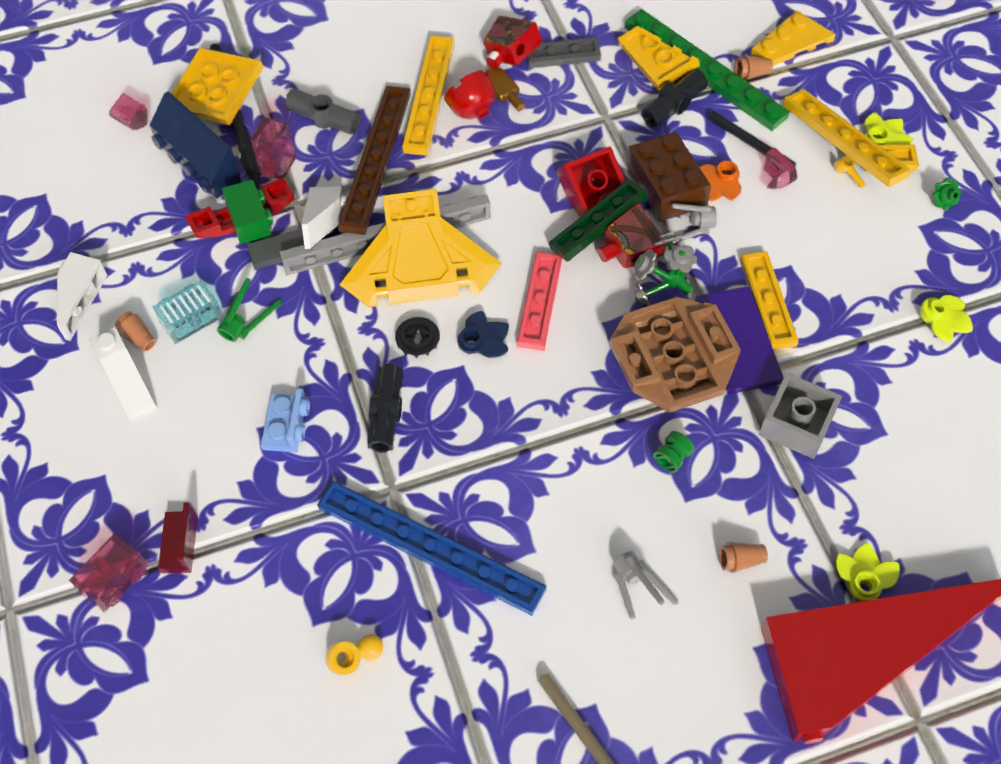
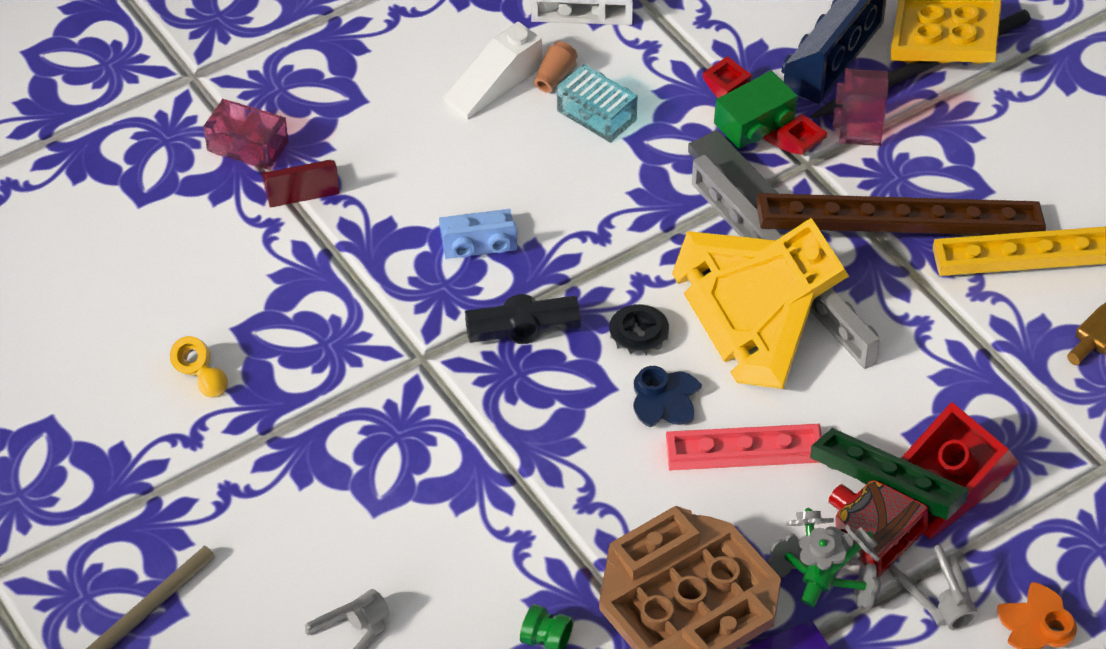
camera: 75 degrees right, 10 degrees down
green plant [216,278,281,342] -> none
dark grey piece [285,89,361,135] -> none
white slope [302,186,347,249] -> none
blue tile [317,481,547,616] -> none
red cylinder [444,70,496,120] -> none
reddish brown brick [628,132,711,222] -> none

